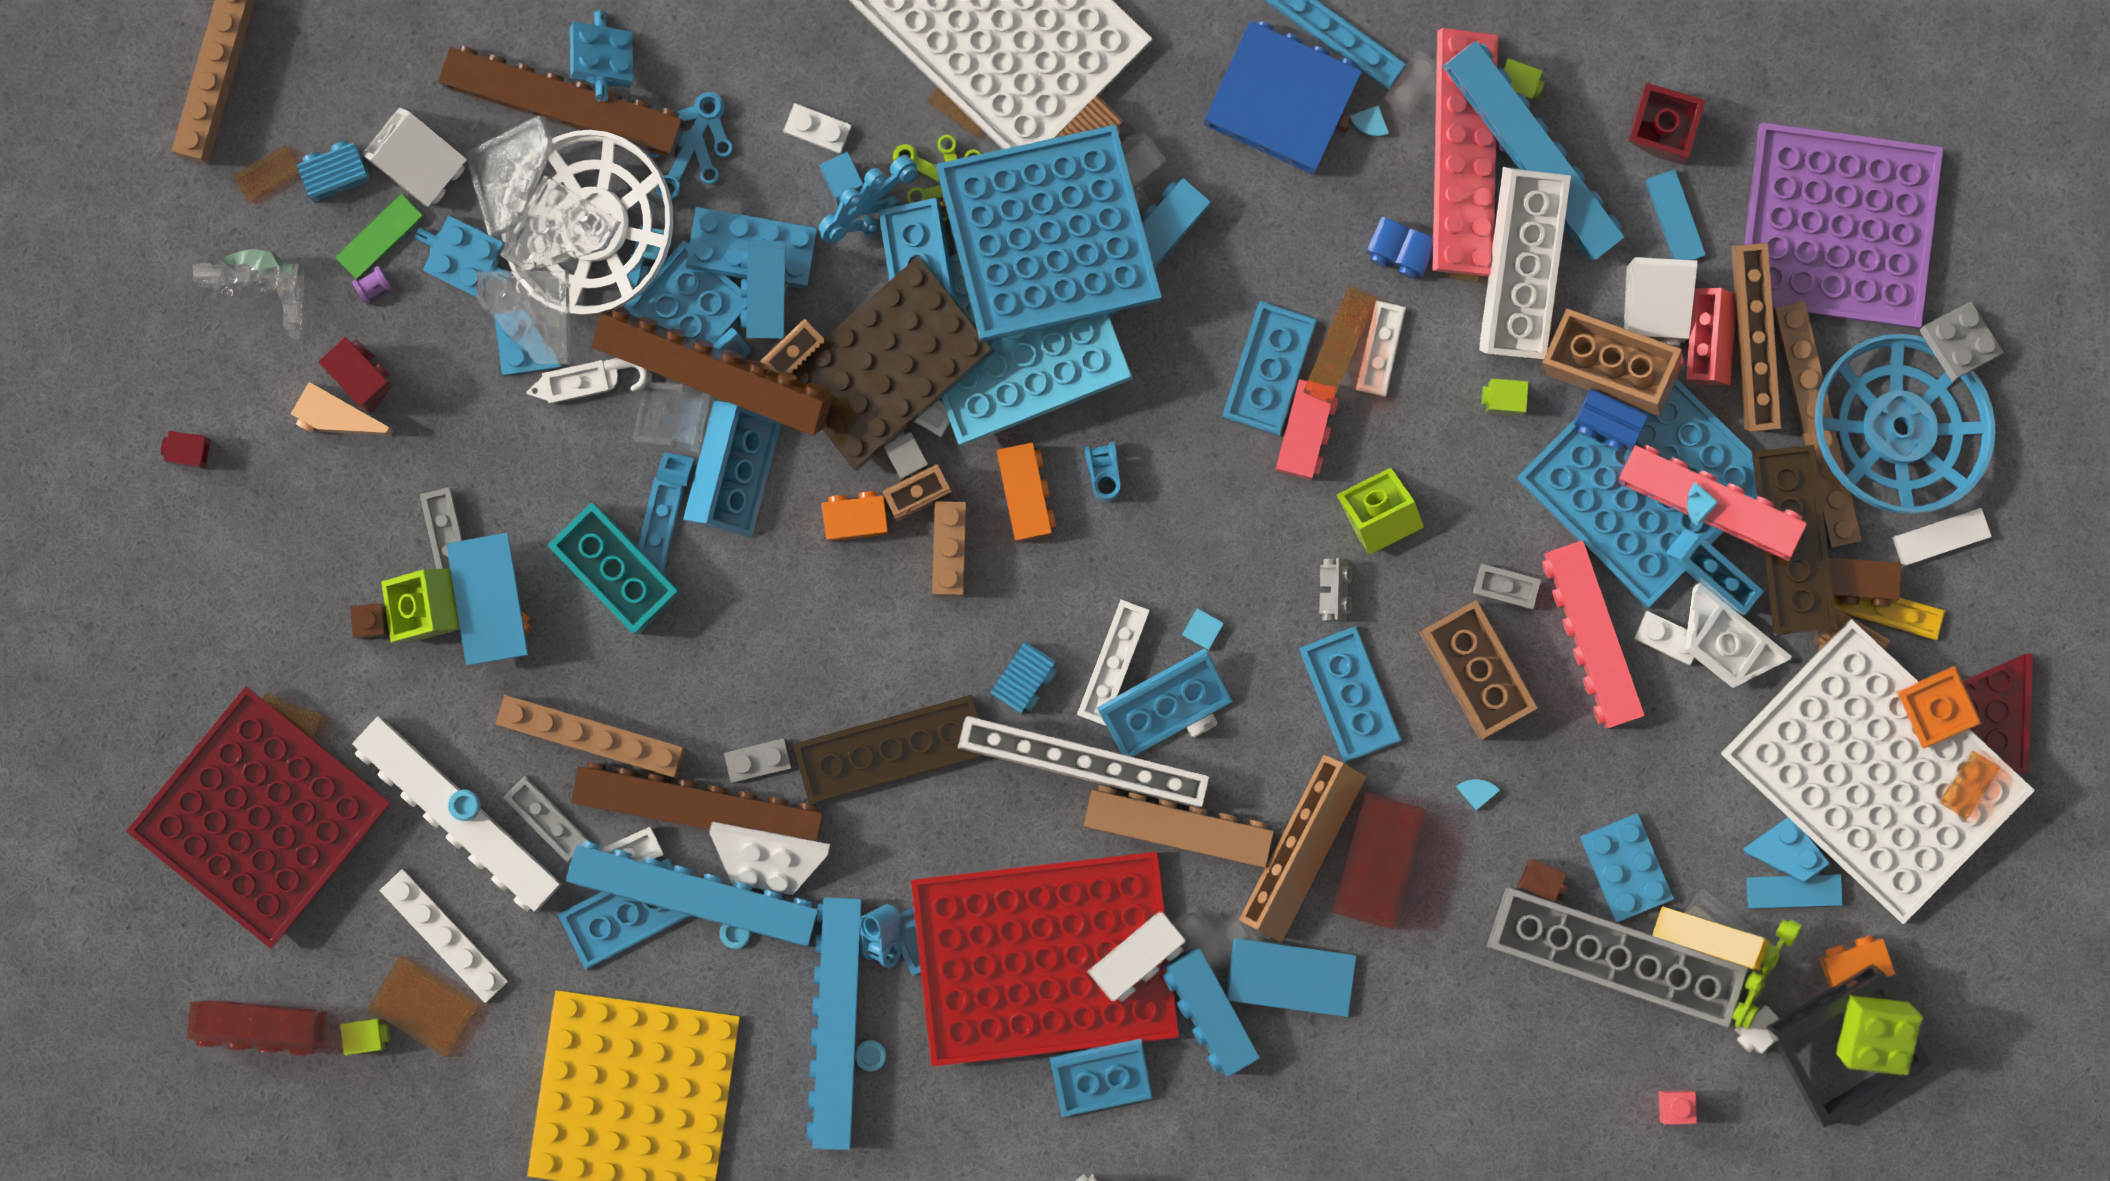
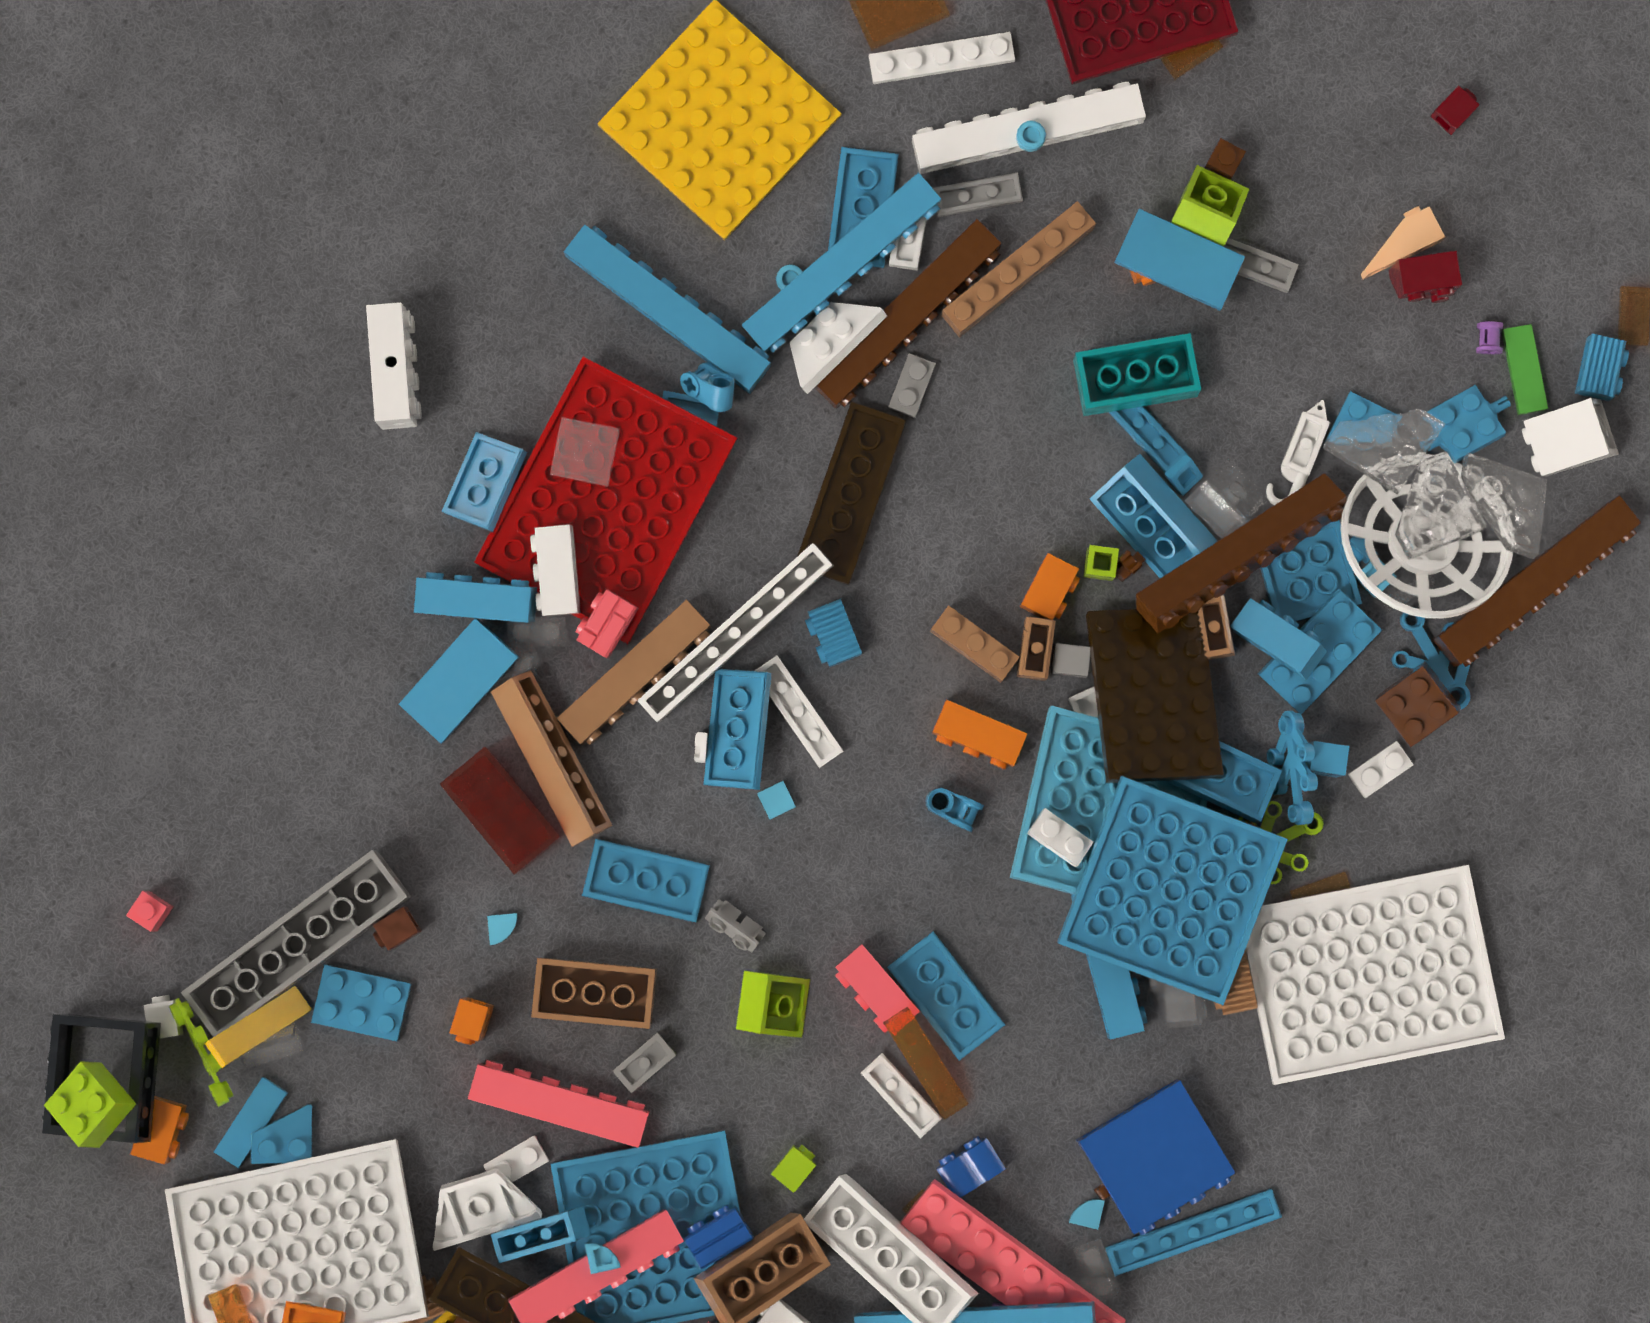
camera: 125 degrees right, 0 degrees up
clear hips [193,249,305,340] -> none
dark azure plate [570,10,633,102] -> none
dark azure plate [713,328,752,359] -> none
medium azure tile [855,1040,886,1072] -> none
none -> orange brick [449,997,494,1045]
none -> clear tile [550,417,620,487]
none -> coral brick [575,589,639,658]
none -> white plate [1027,808,1093,867]
none -> lime brick [1083,545,1119,581]
none -> reddish brown plate [1116,550,1146,582]
none -> reddish brown brick [1375,661,1461,747]

